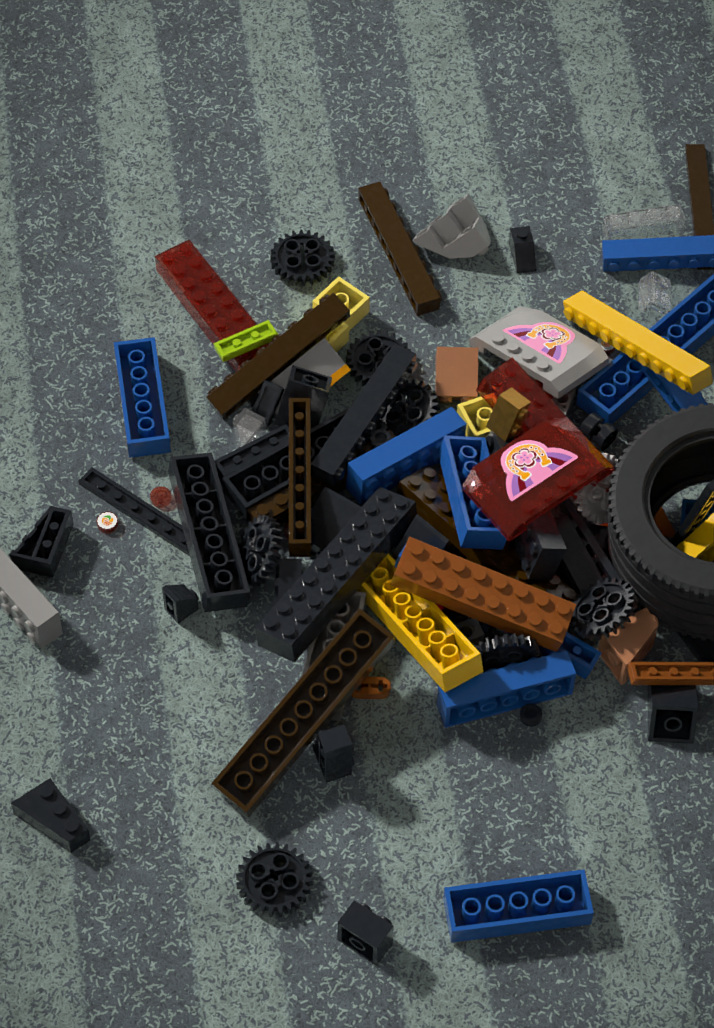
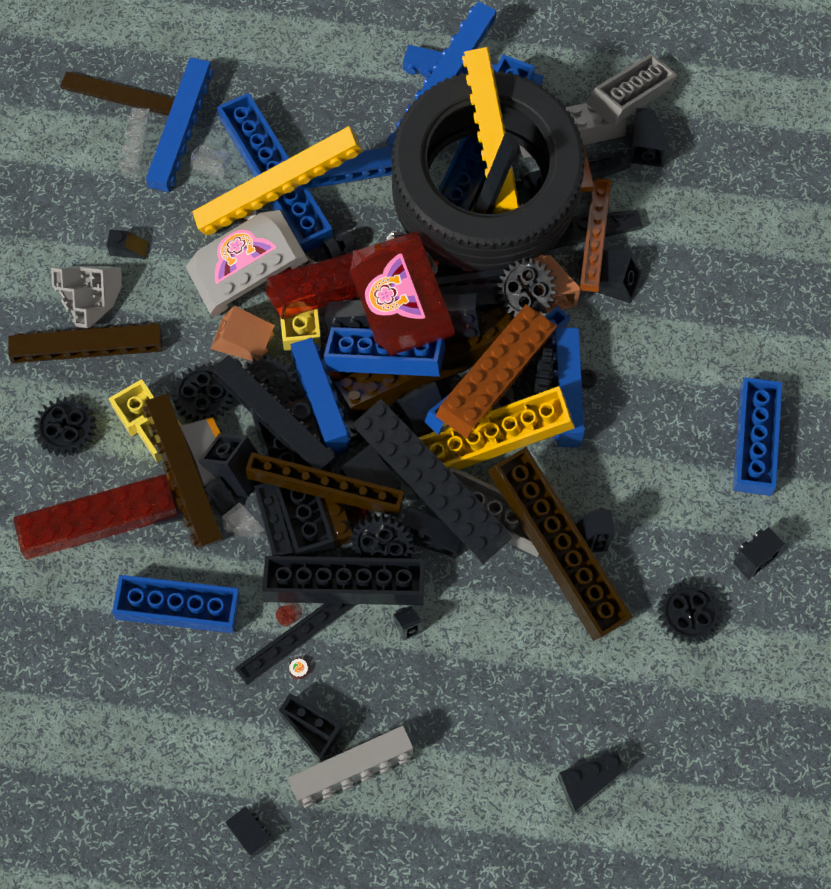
camera: 75 degrees left, 10 degrees up
lime tile [213,320,278,362] -> none
pearl gold brick [486,387,531,441] -> none

